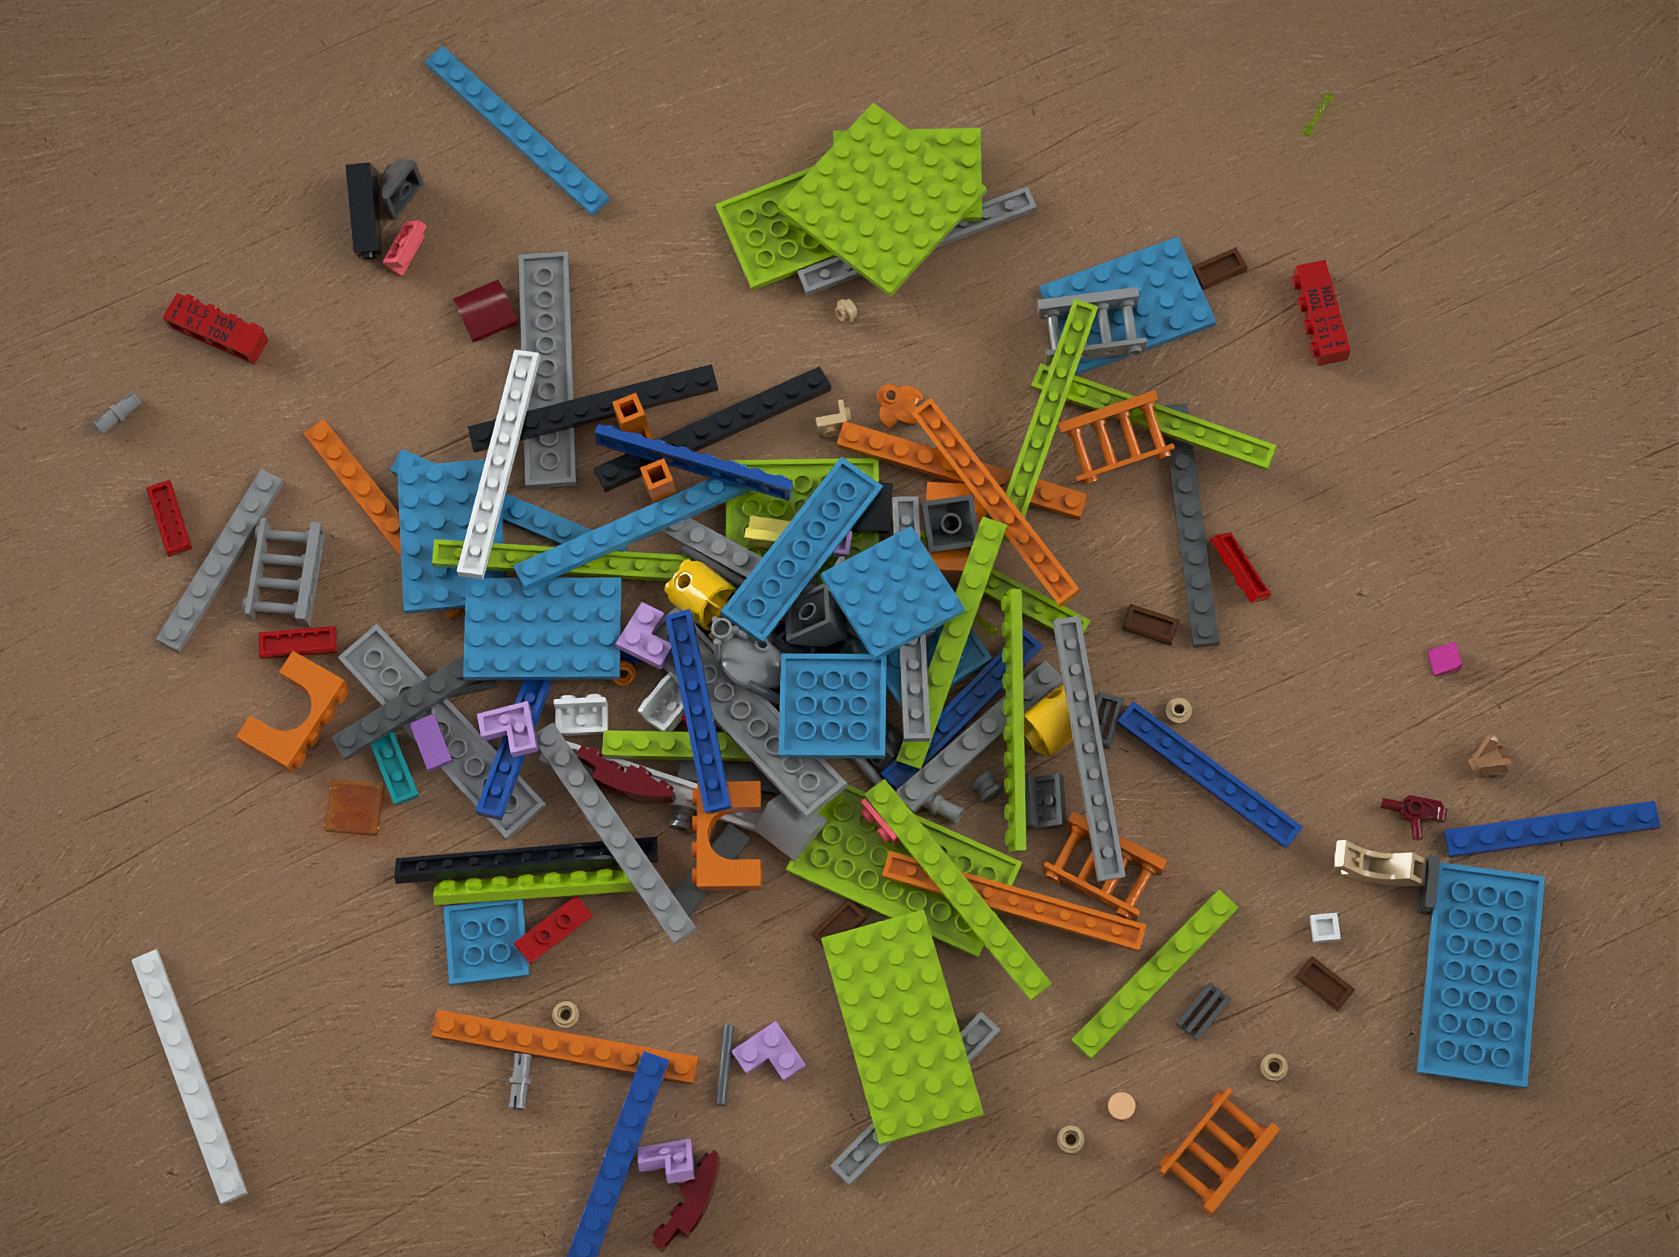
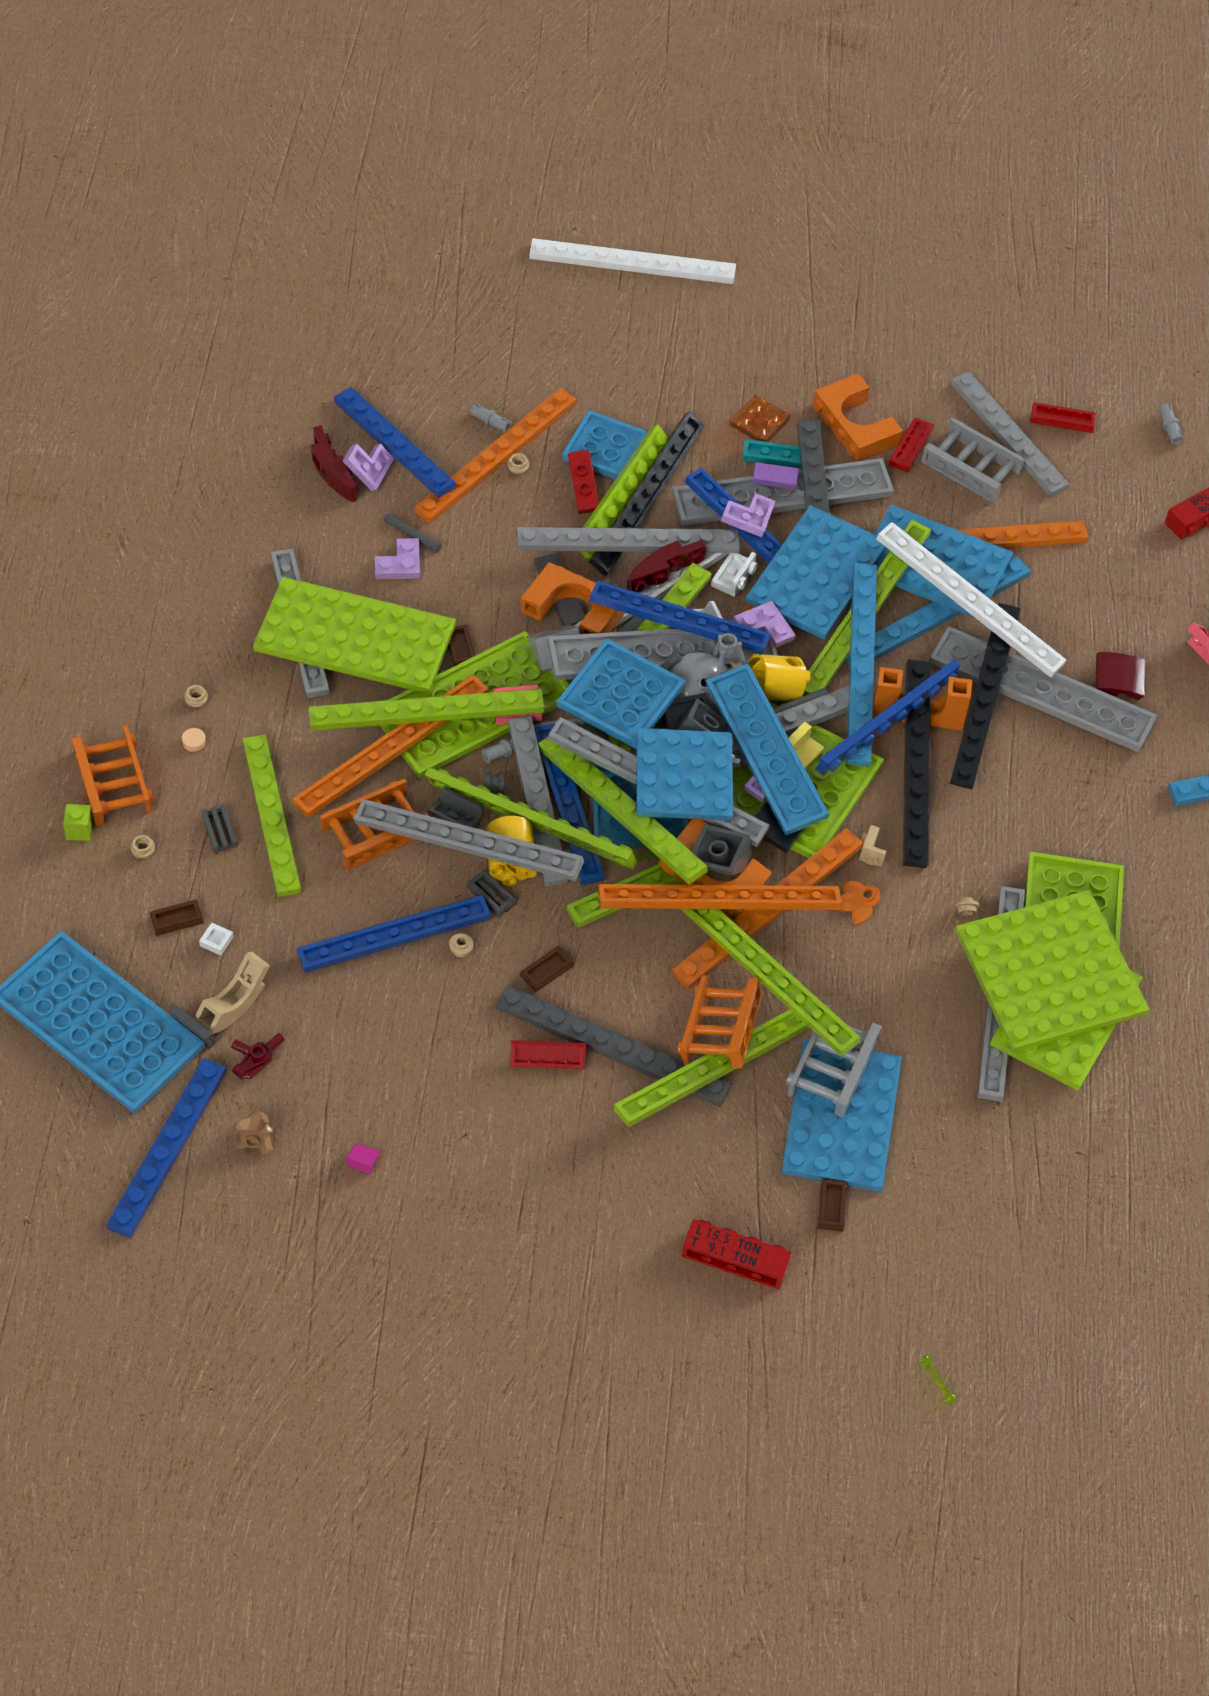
camera: 110 degrees right, 15 degrees down
none -> lime brick [63,804,93,841]

